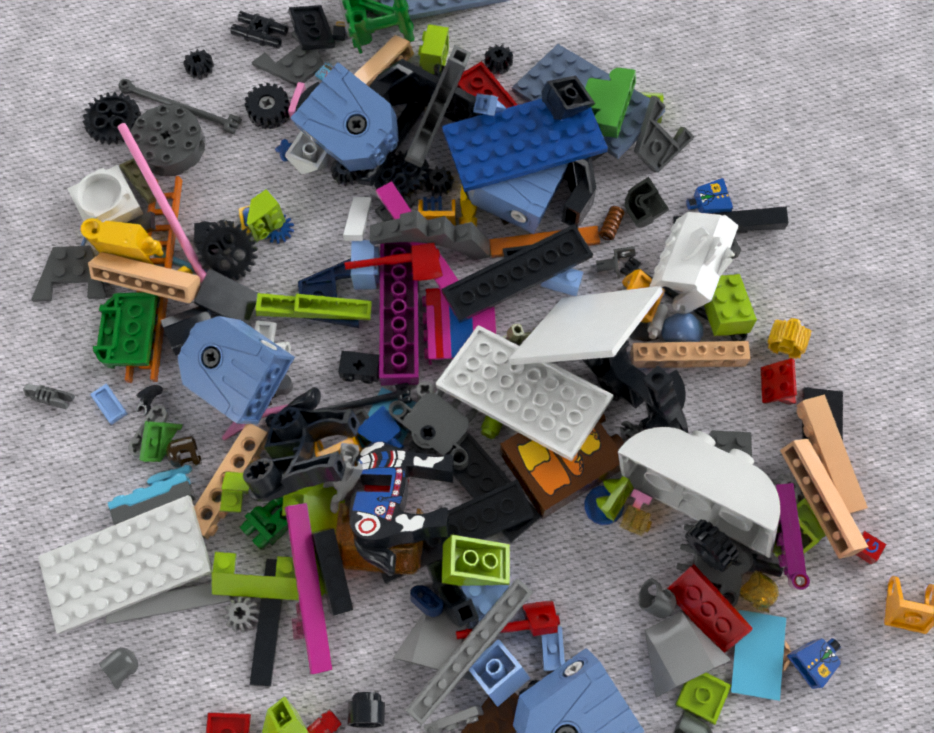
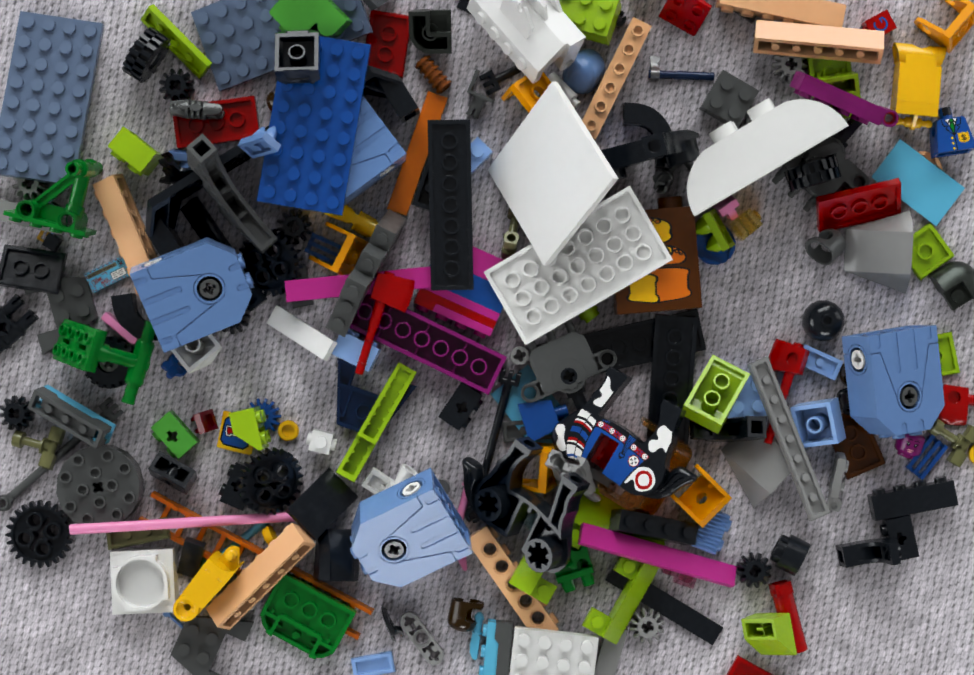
camera: 60 degrees left, 20 degrees up
bright green wing [139,421,183,462] -> none
dark blue plate [410,585,444,617] -> none
clear yellow helmet [739,571,779,613] -> none
none -> olive bar [11,426,66,471]
none -> dark grey piece [27,385,116,449]
none -> green plate [52,319,155,405]
none -> black bush [122,27,171,83]
none -> lime plate [141,4,212,79]
none -> black brick [148,451,197,495]
none -> bright green brick [151,410,200,459]
none -> dark grey hinge [169,100,225,120]
none -> dark red tile [191,409,218,435]
none -> yellow tile [278,420,299,441]
none -> white brick [306,428,338,455]
none -> red tile [366,10,410,79]
none -> dark blue piece [648,55,715,81]
none -> light orange hose [670,464,732,528]
none -> medium blue brick [691,511,732,555]
none -> black gear [736,552,772,588]
none -> black cylinder [802,300,845,341]
none -> yellow piece [890,42,947,130]

